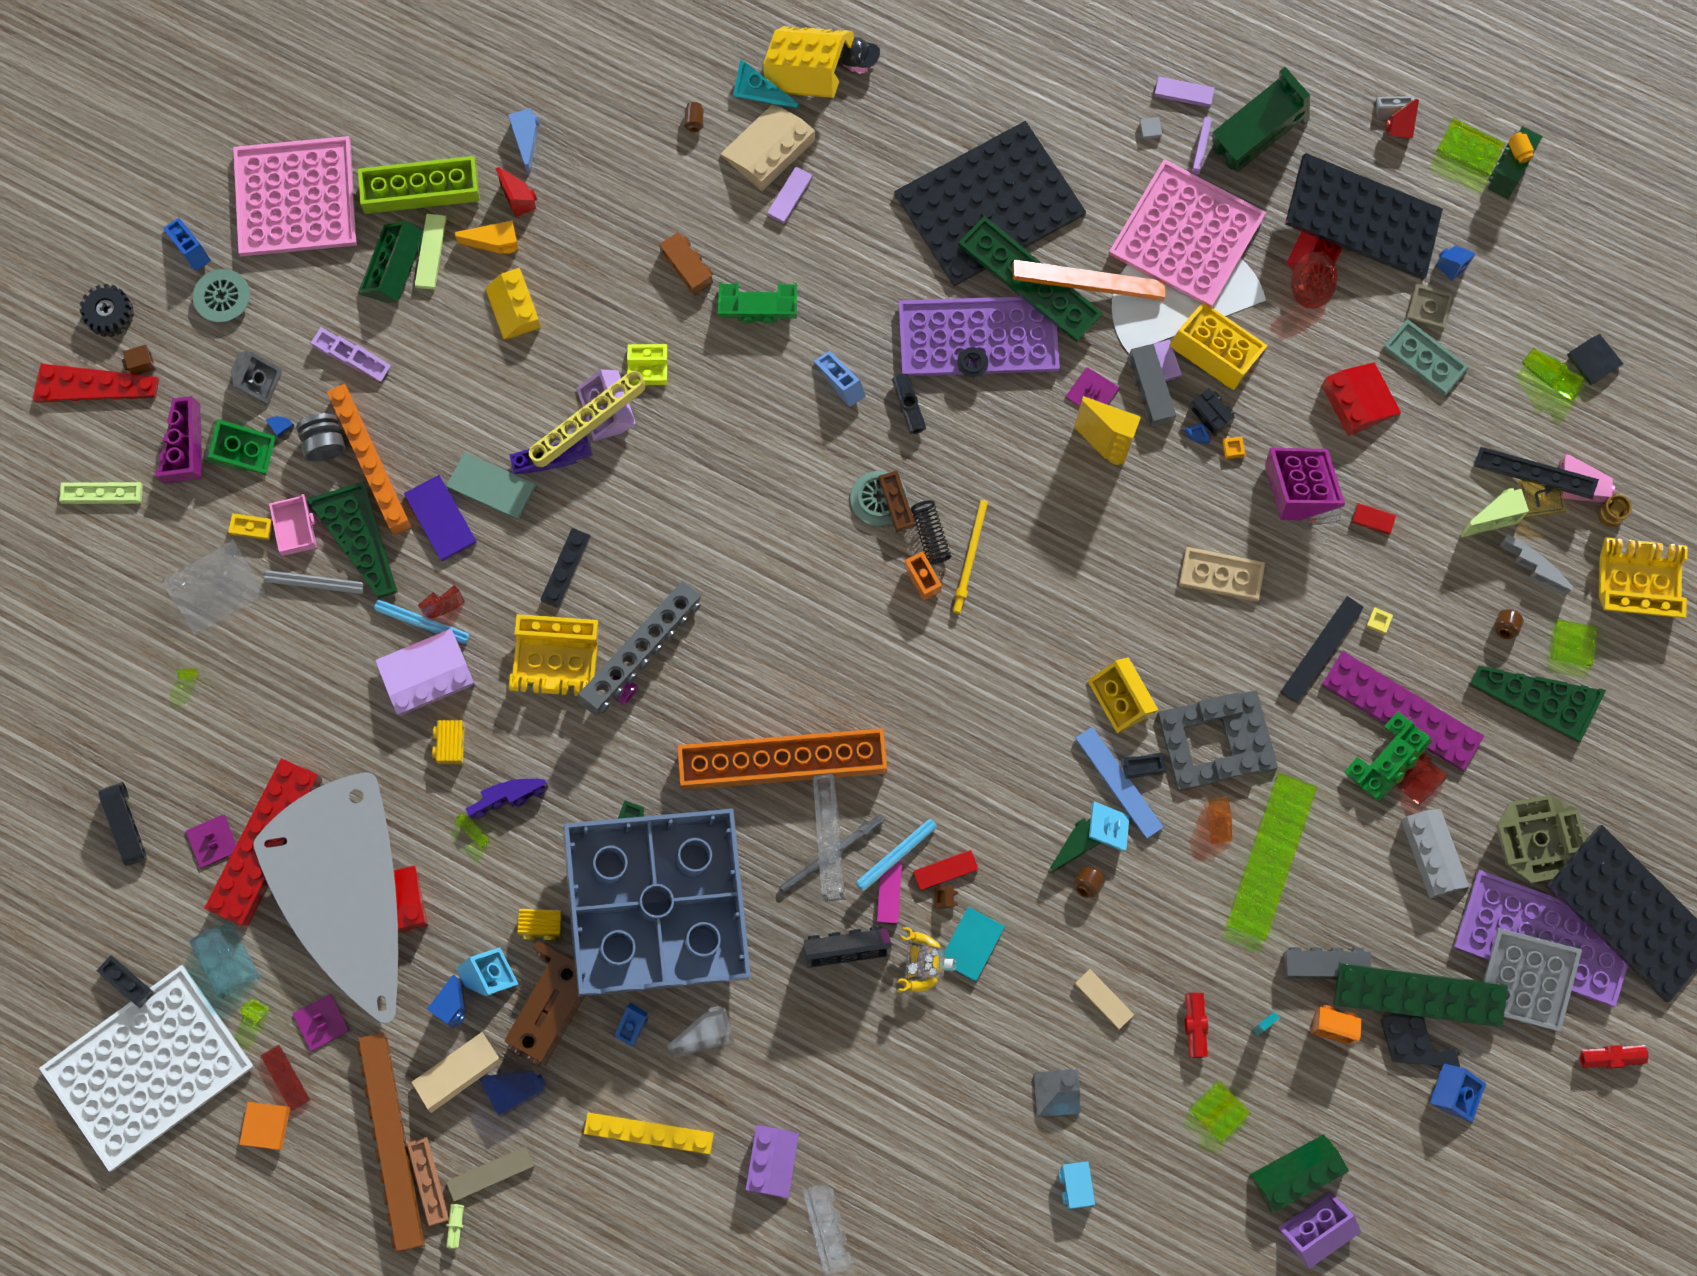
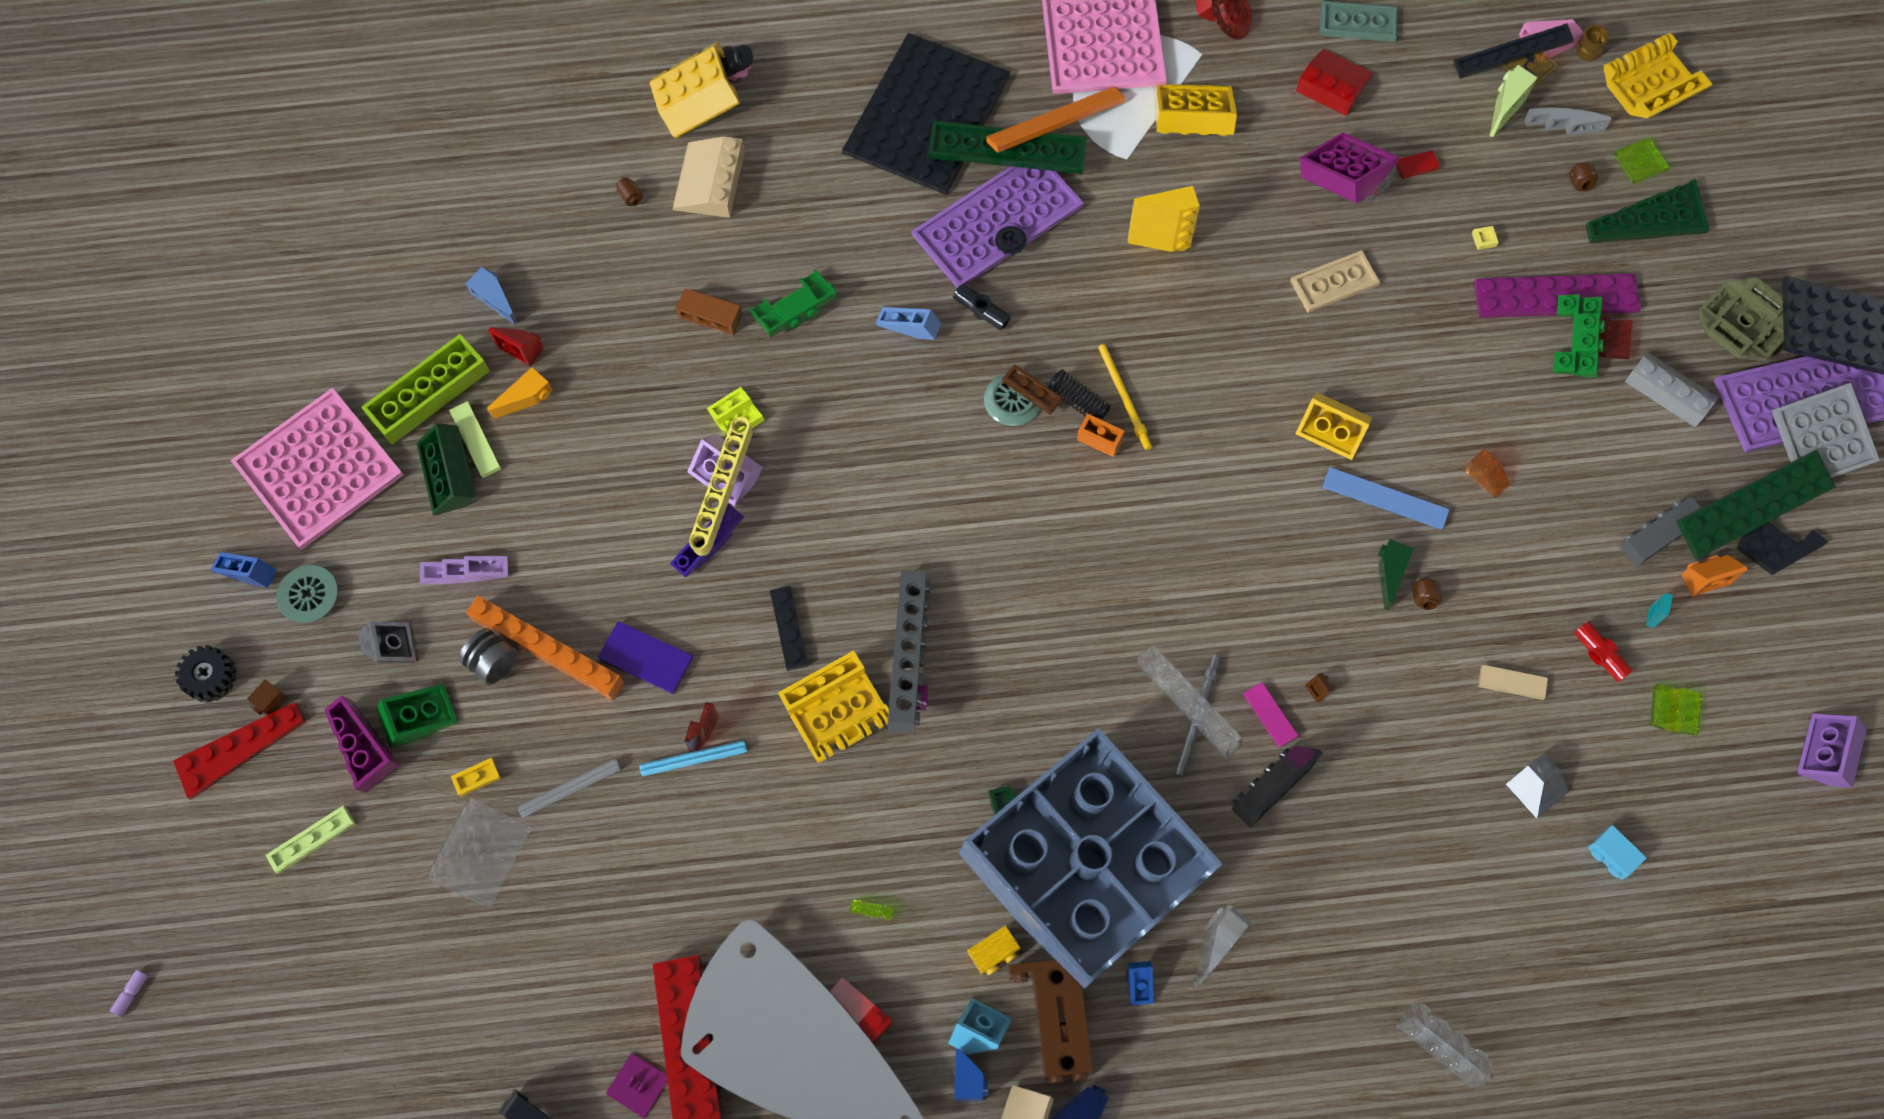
camera: 30 degrees left, 5 degrees down
clear neon green tile [177,668,198,680] -> none
blue tile [266,416,294,437] -> none
bright pink container [269,494,317,556] -> none
dark green wing [306,481,398,599] -> none
lavender slope [376,628,475,717] -> none
yellow brick [432,720,465,764] -> none
sand green tile [446,452,536,520] -> none
dark purple slope [466,778,548,820] -> none
yellow slope [485,268,541,340] -> none
yellow plate [584,1113,714,1155] -> none
orange brick [678,728,887,791] -> none
teal wing [733,59,799,109] -> none
medium lavender slope [746,1125,799,1198] -> none
lavender tile [767,167,813,224] -> none
medium azure axle [856,819,937,891] -> none
torso [896,927,956,993] -> none
red tile [913,850,979,891] -> none
teal tile [942,907,1005,982] -> none
magenta piece [1065,367,1120,407] -> none
medium azure piece [1089,801,1129,852] -> none
black tile [1121,753,1166,779] -> none
dark grey brick [1127,343,1176,428] -> none
lavender tile [1154,339,1182,381] -> none
dark grey piece [1157,690,1278,791] -> none
blue tile [1184,423,1210,444] -> none
black brick [1189,388,1235,436] -> none
light orange tile [1222,437,1246,460] -> none
clear neon green plate [1226,772,1317,941] -> none
dark green slope [1249,1134,1349,1213] -> none
black tile [1280,596,1364,704] -> none
blue slope [1430,1064,1486,1123] -> none

